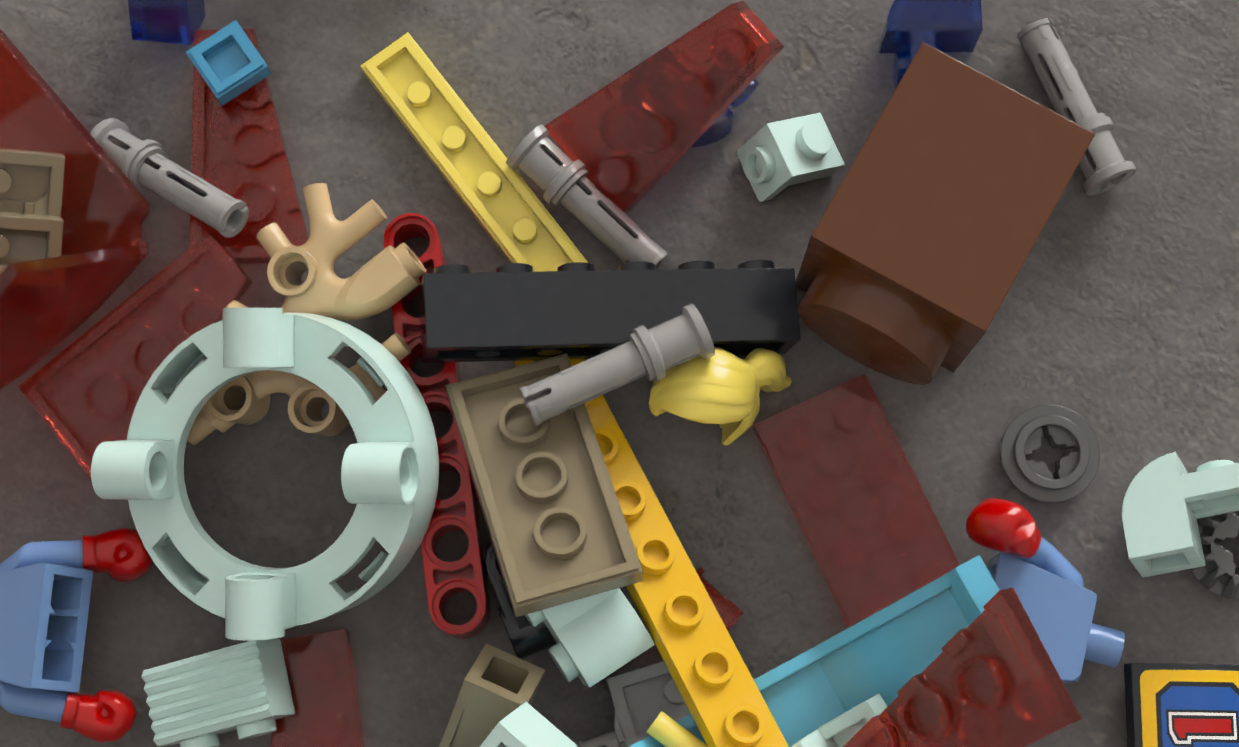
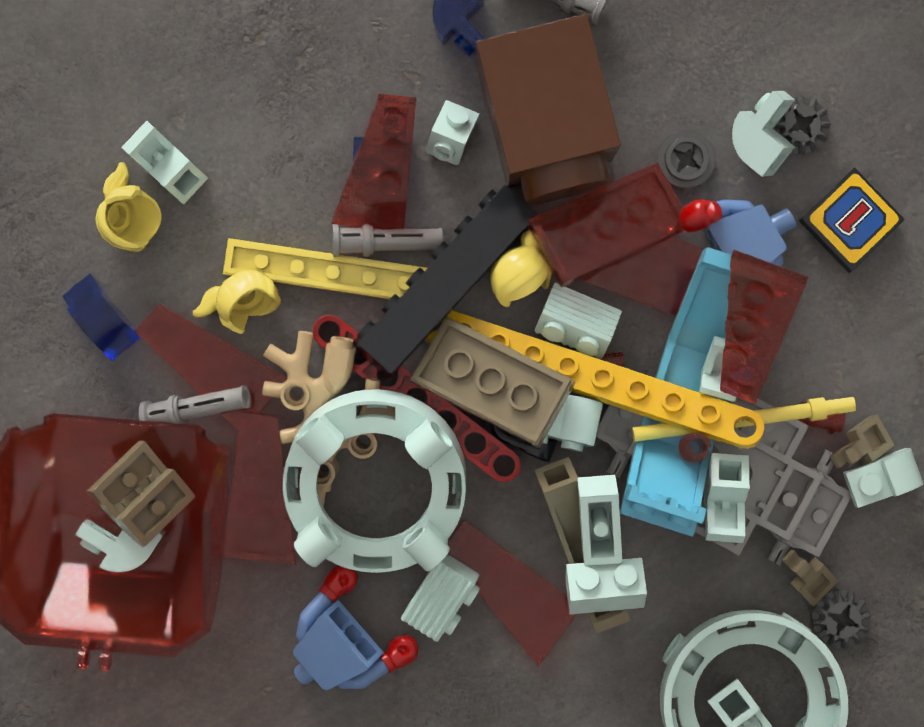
camera: 45 degrees left, 10 degrees up
dark azure tile [186,20,272,106] -> none
light grey pin [520,303,715,426] -> none
none -> light yellow hair [192,270,281,334]
none -> clear red plate [527,162,684,288]
none -> light aqua brick [534,282,622,359]

